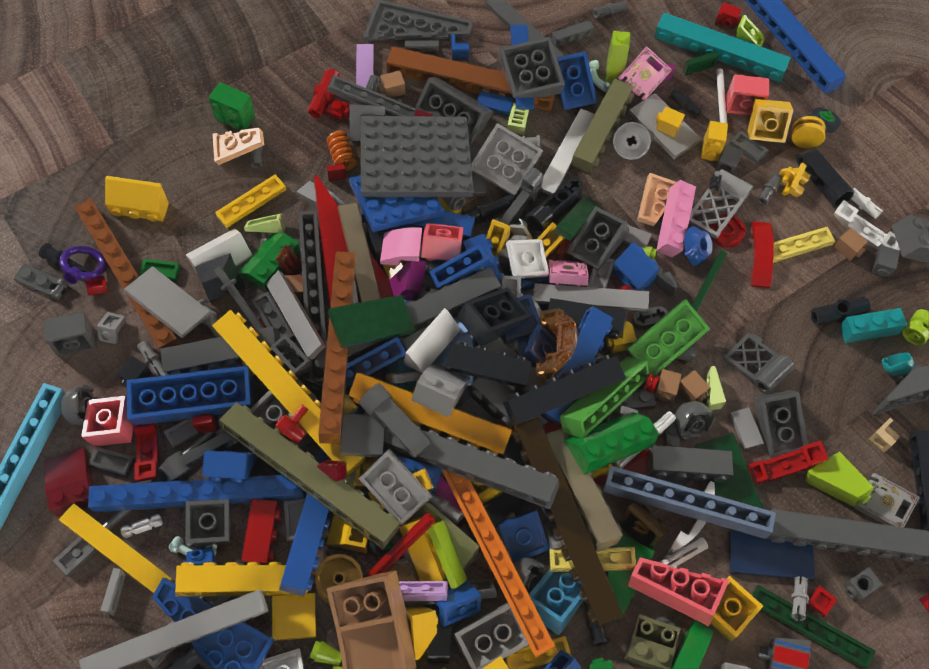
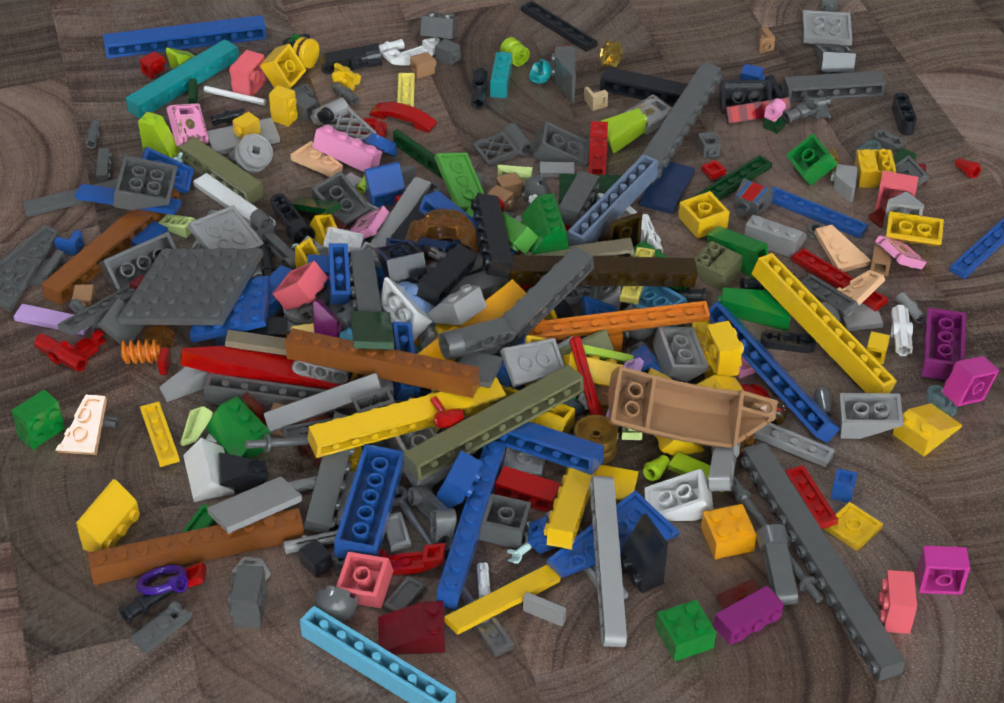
camera: 70 degrees left, 20 degrees down
red plate [192,414,219,434] -> none
dark red slope [317,460,347,482] -> none
bright pink slope [380,228,422,265] -> none
coral wedge [628,558,730,626] -> none
light grey pin [791,576,809,621] -> none

